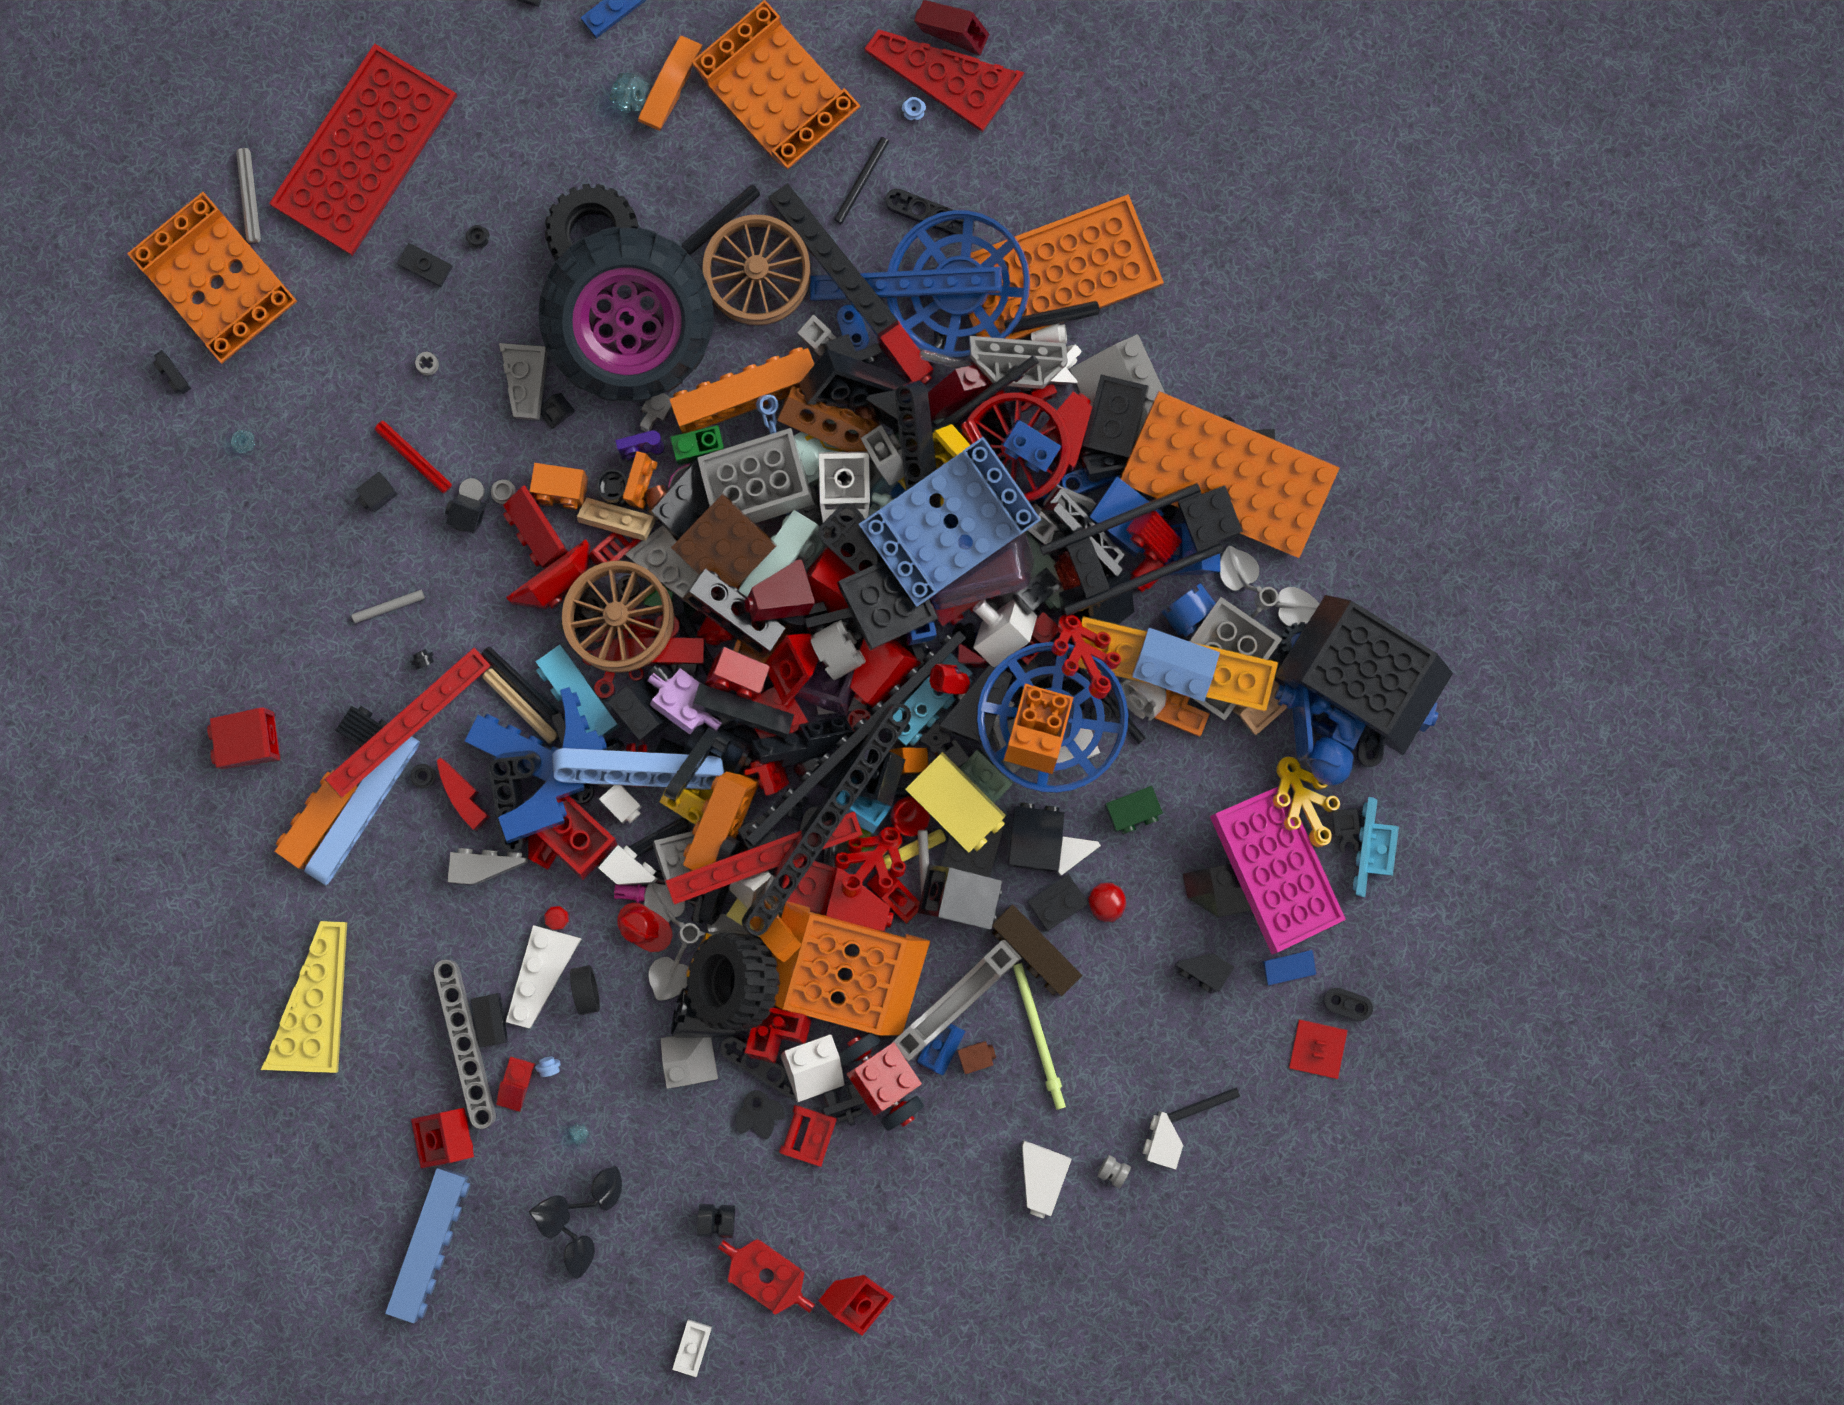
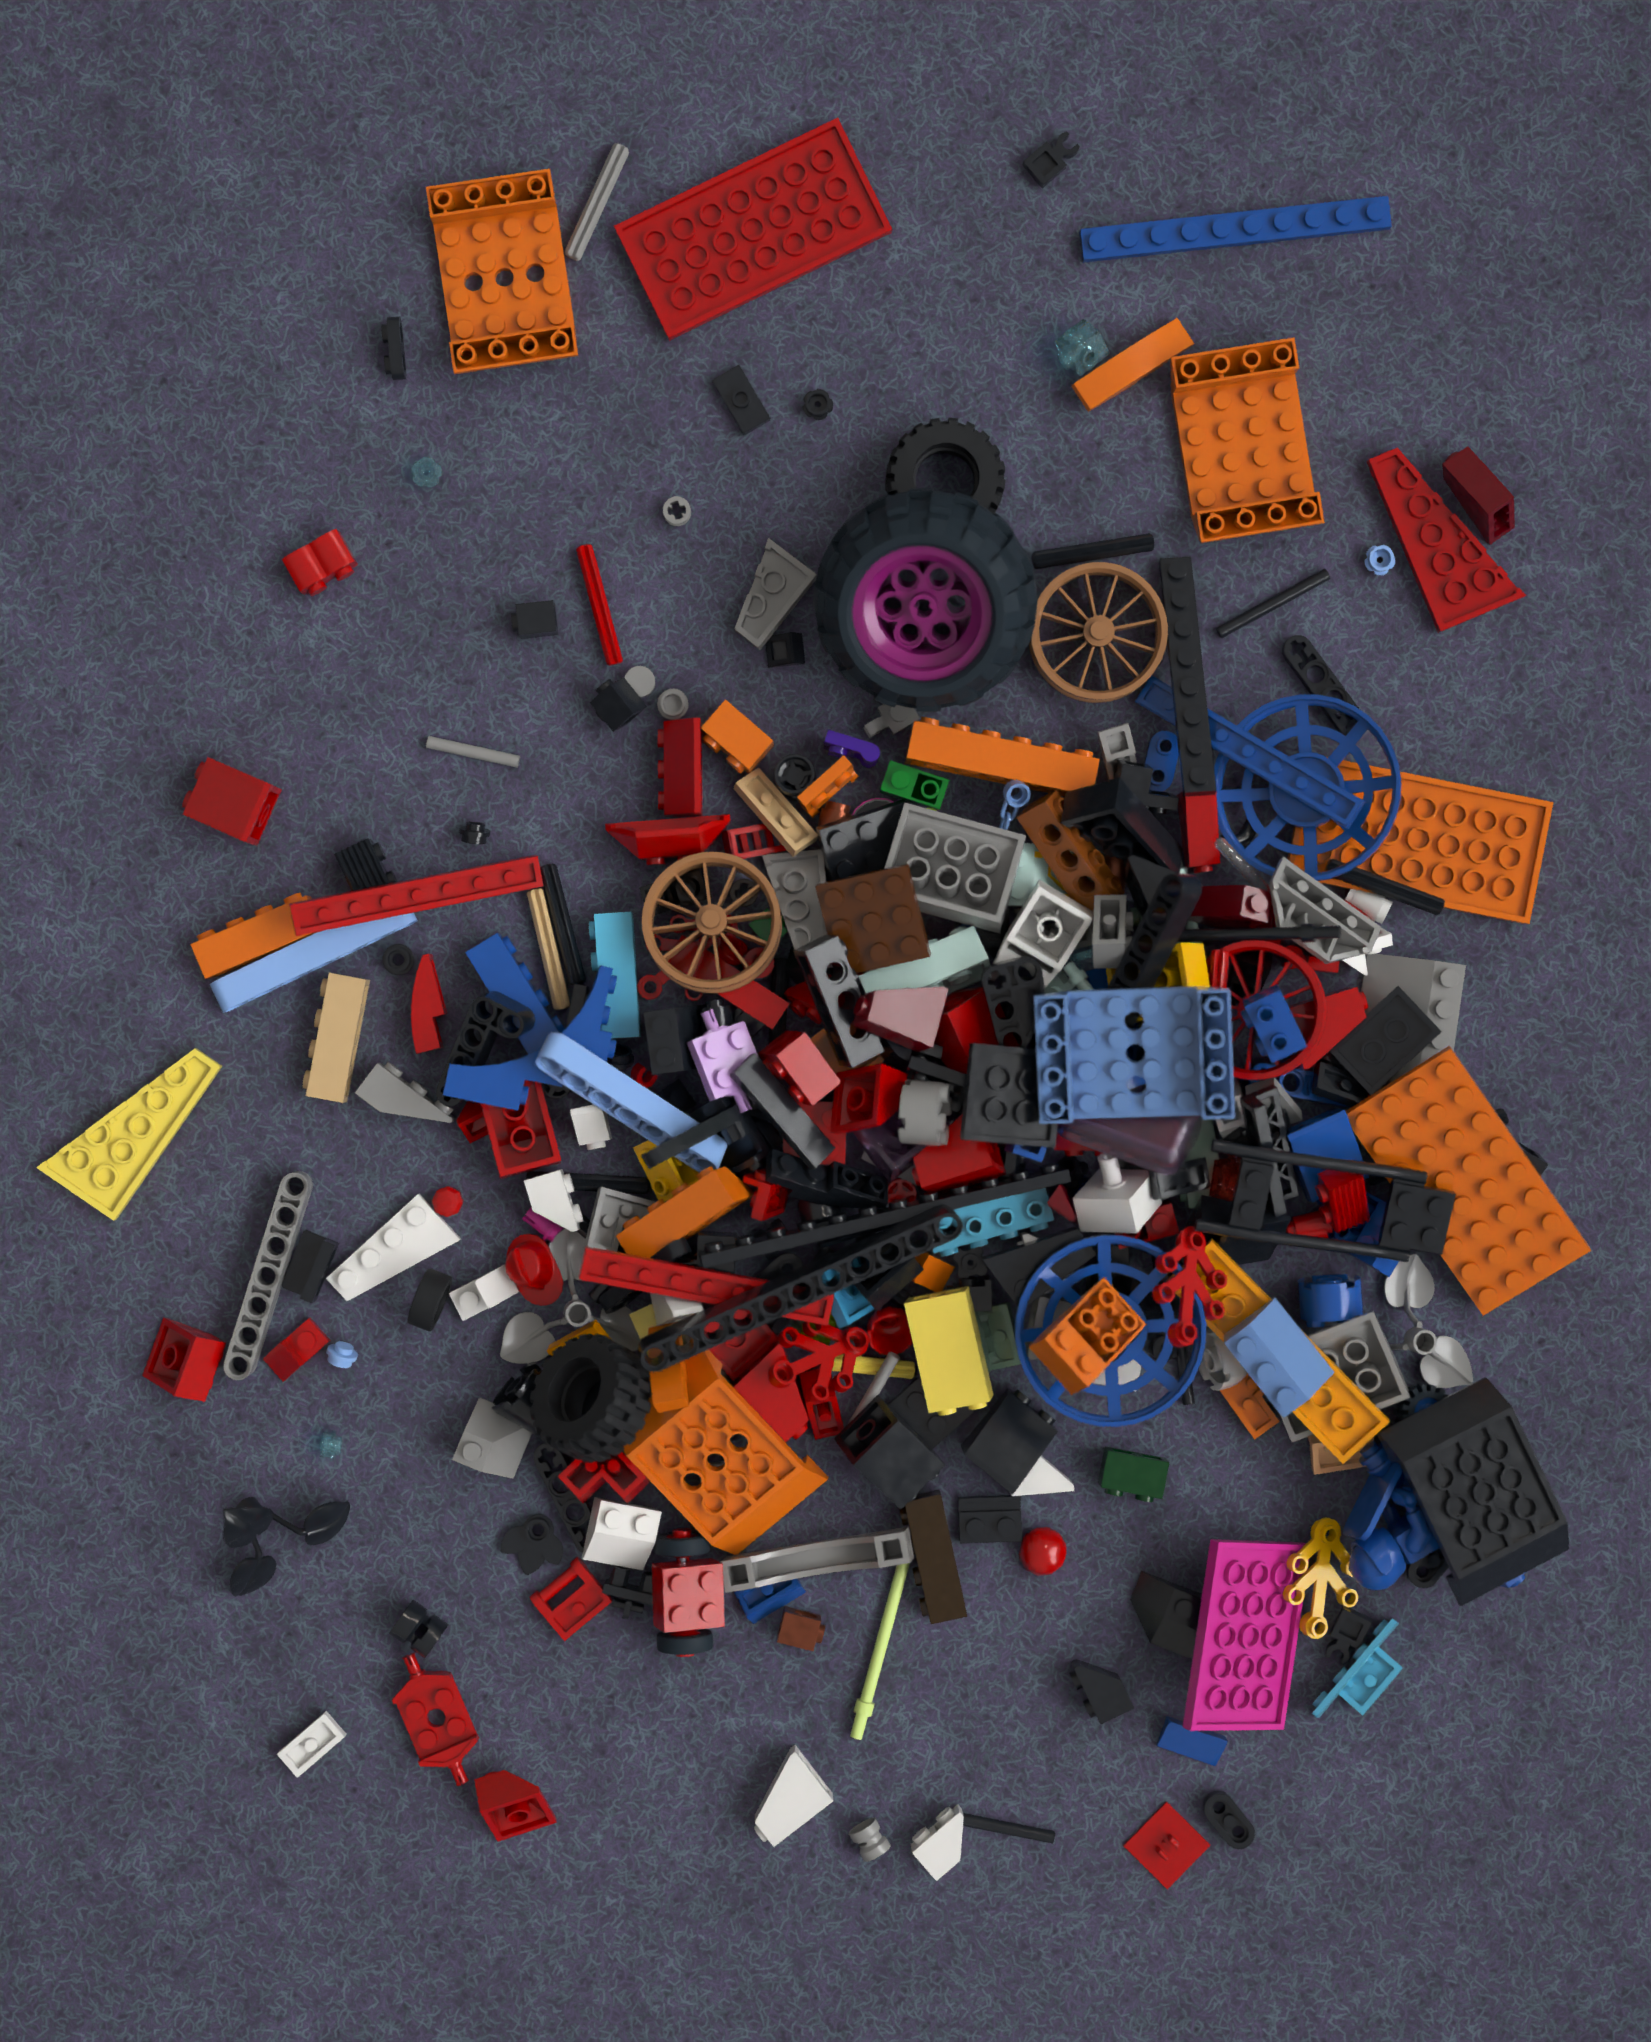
camera: 30 degrees right, 5 degrees up
medium blue brick [385,1167,470,1323] -> none
red rock [929,664,970,694] -> none
none -> red brick [282,529,358,596]
none -> tan brick [303,973,370,1103]
none -> white slope [449,1264,519,1321]

